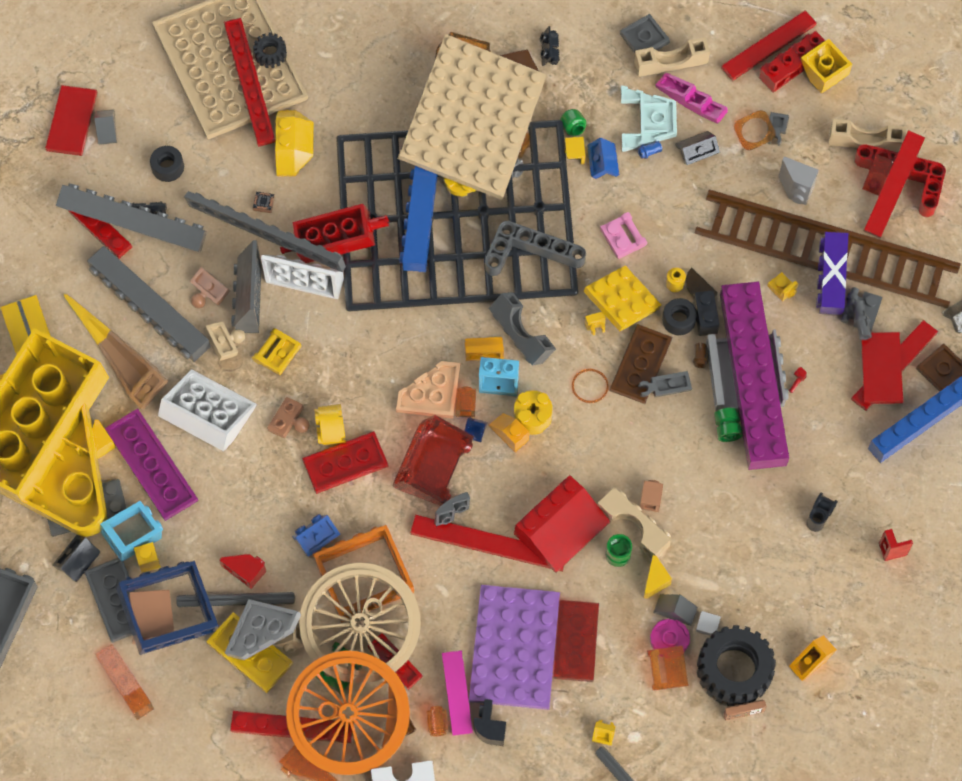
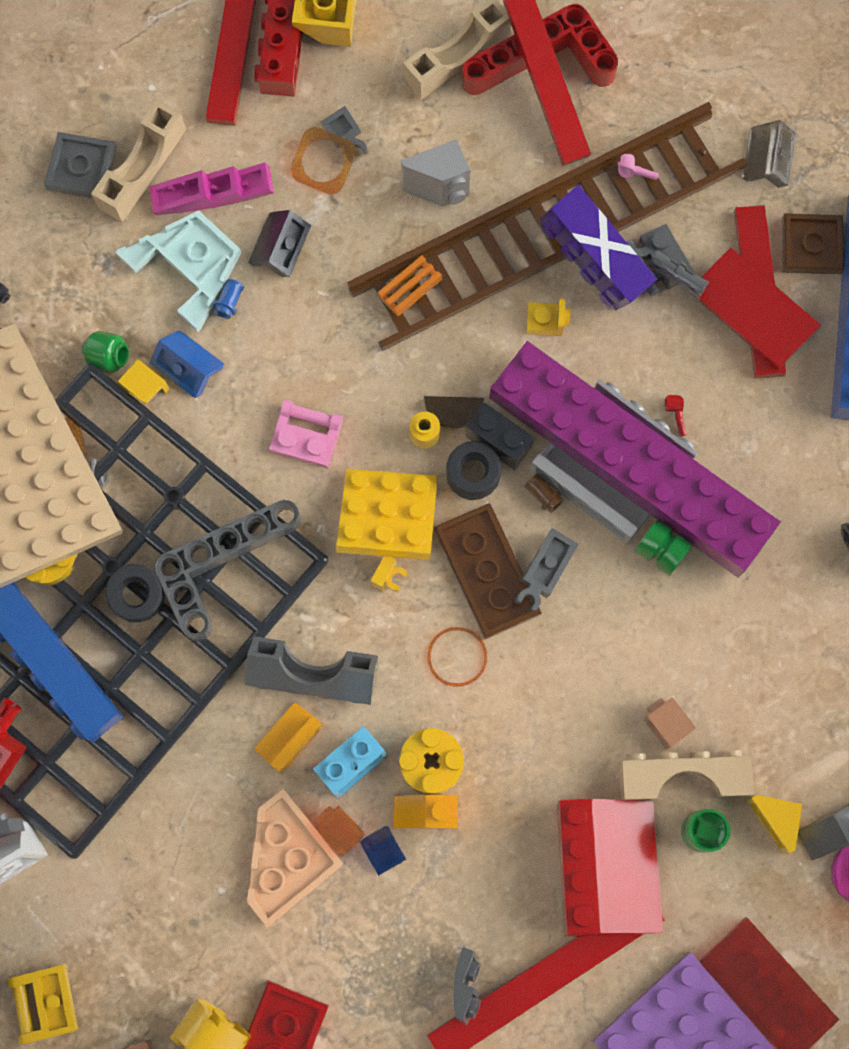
camera: 45 degrees left, 10 degrees up
clear red windscreen [393,415,474,506] -> none
clear red slope [862,154,894,196] -> none
none -> black tyre [105,564,165,623]
none -> orange tile [377,255,442,317]
none -> bright pink hand [618,154,659,181]

